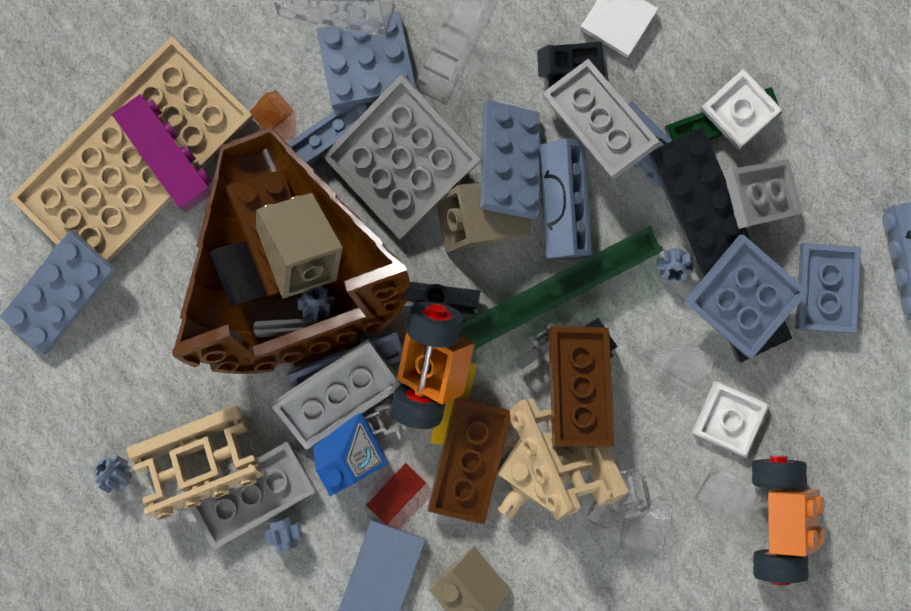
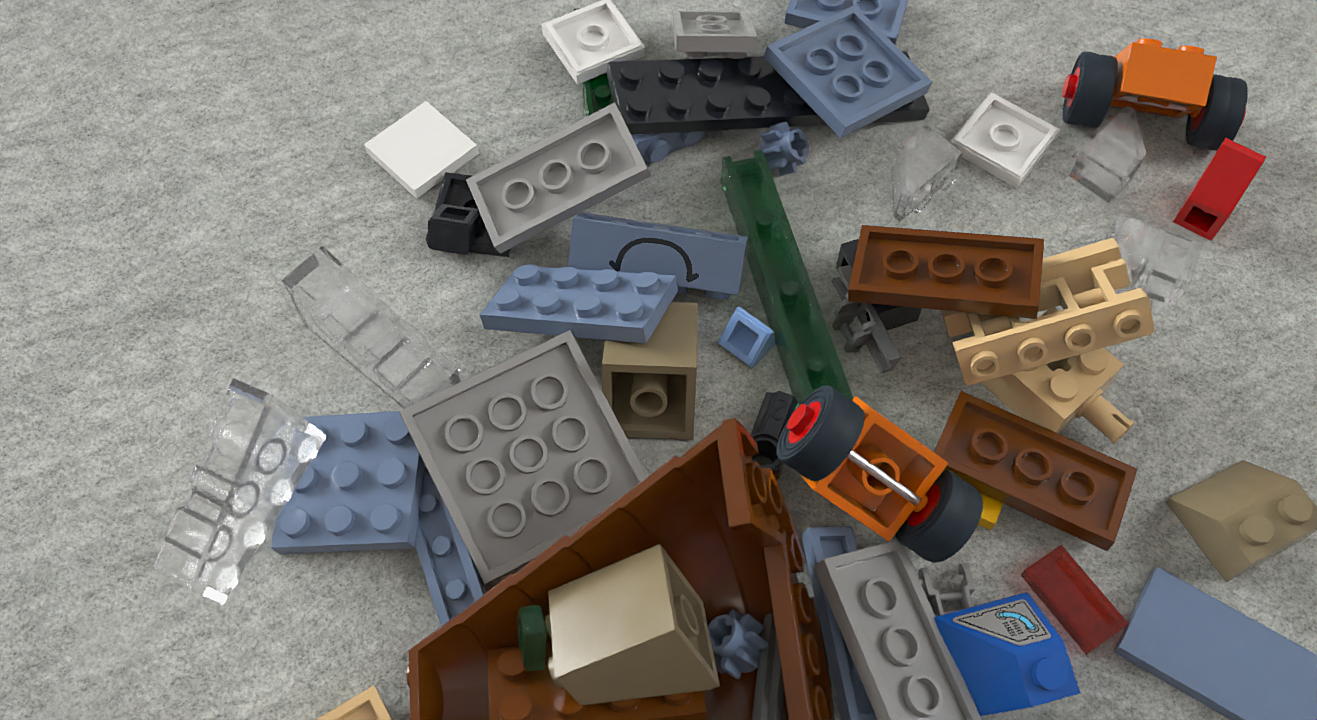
camera: 75 degrees left, 25 degrees down
clear orange slope [250,91,293,129] -> none
none -> clear green tile [517,605,546,672]
none -> light blue slope [718,307,775,368]
none -> red slope [1173,138,1266,241]

